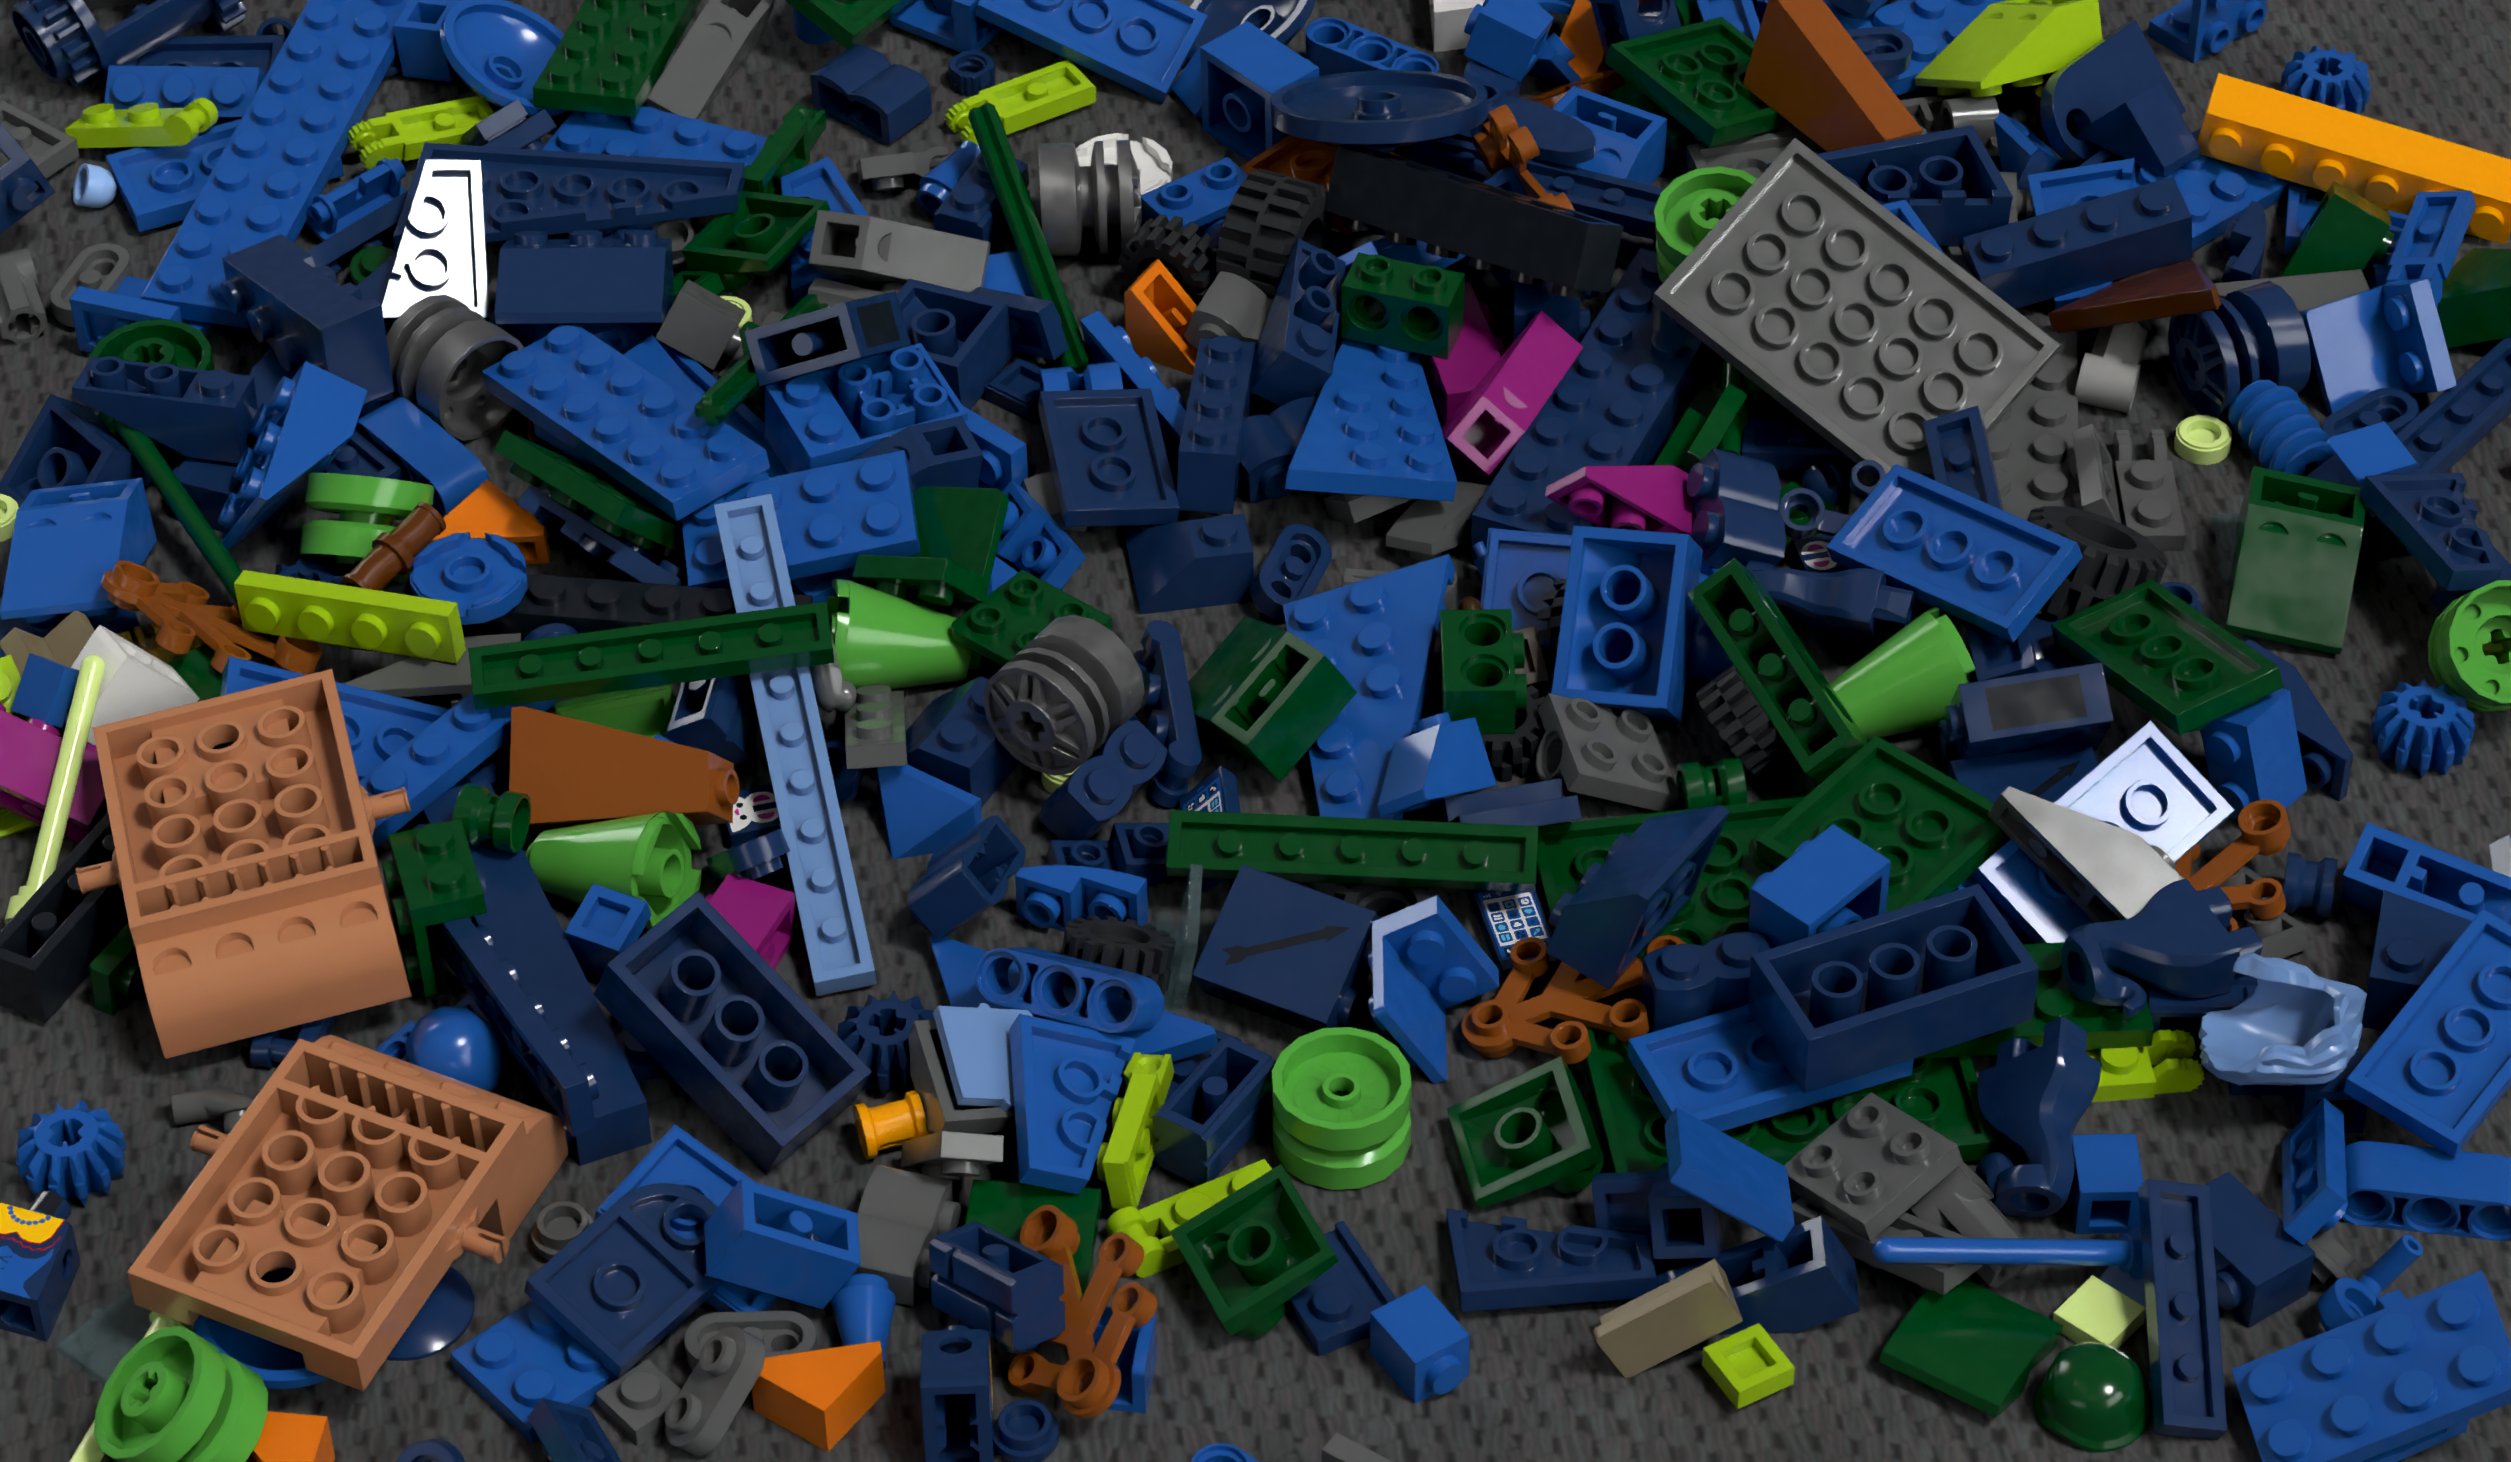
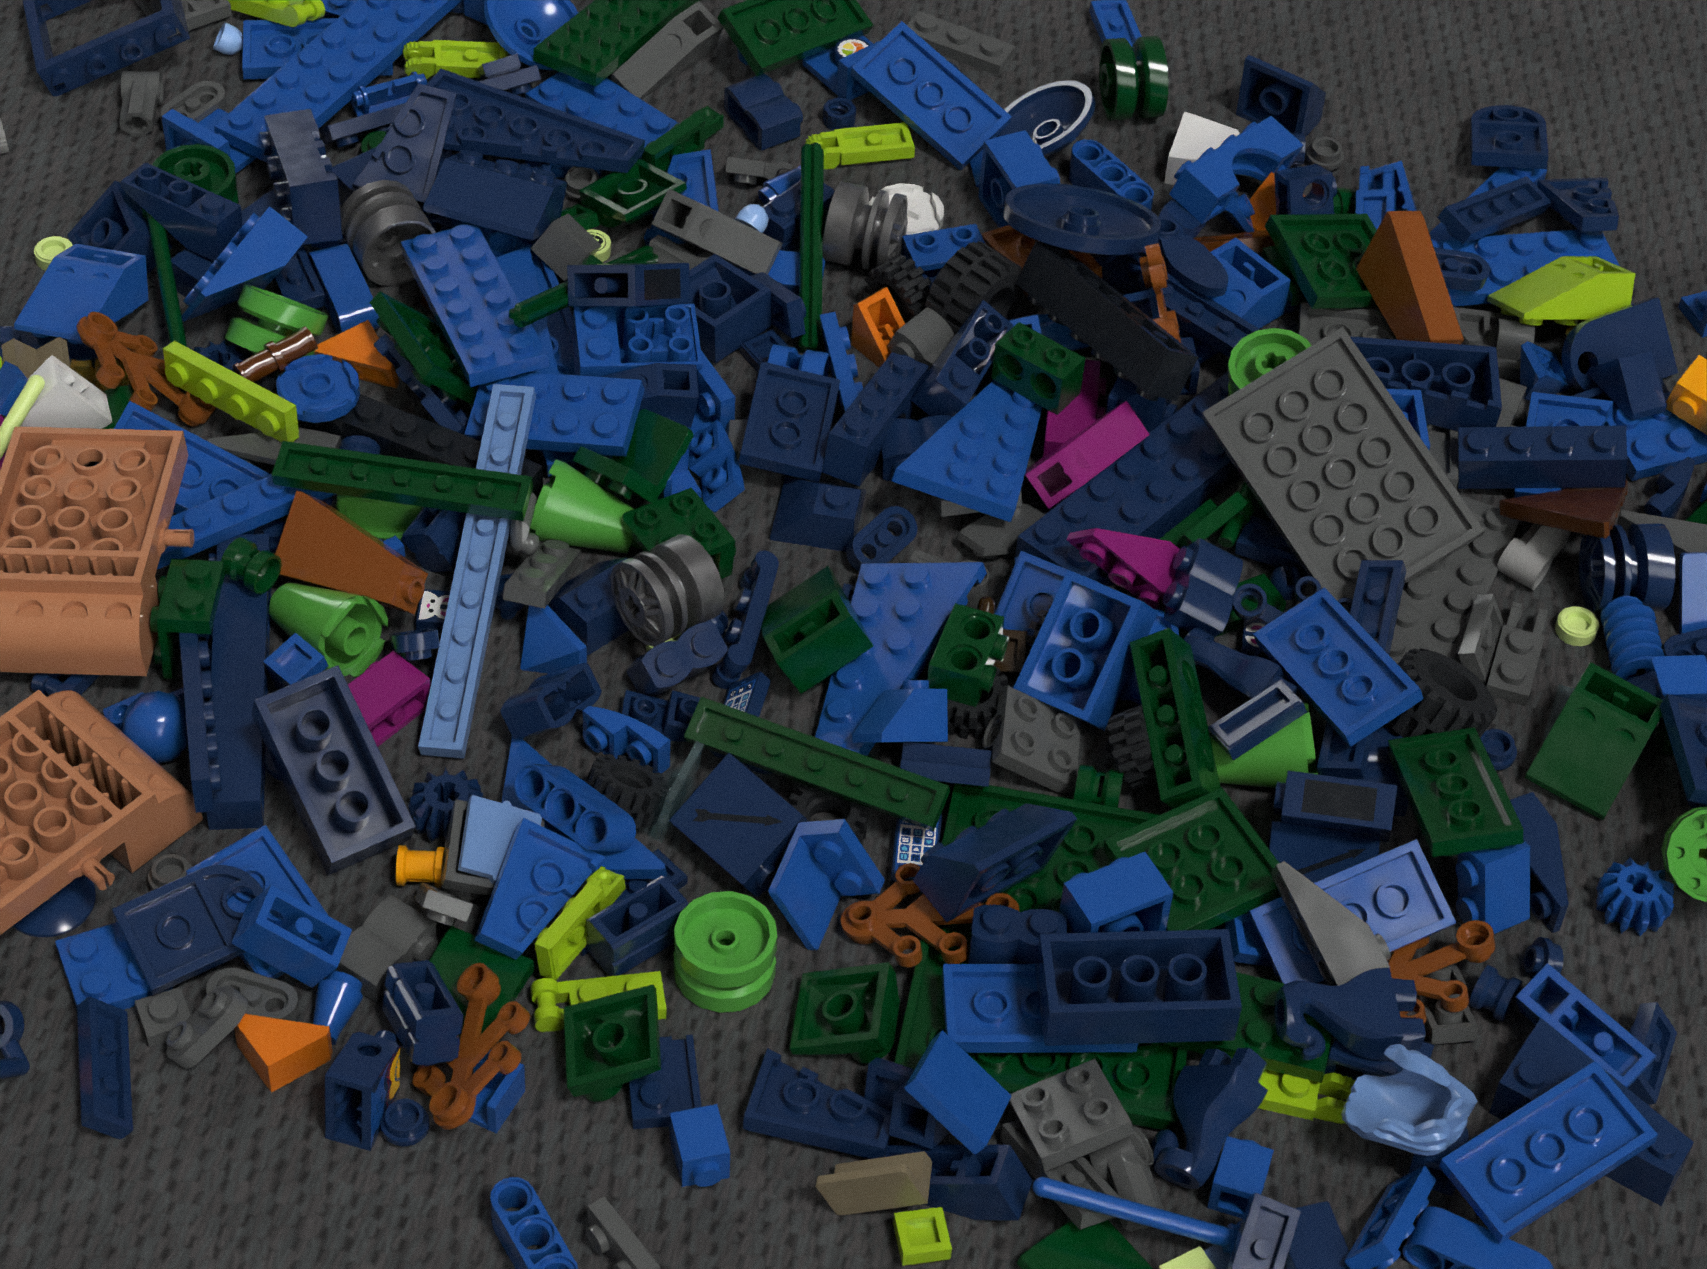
camera: 15 degrees right, 5 degrees up
none -> light blue hinge [734,204,769,233]
none -> dark blue tile [1208,680,1307,760]
none -> dark blue plate [1524,937,1564,979]

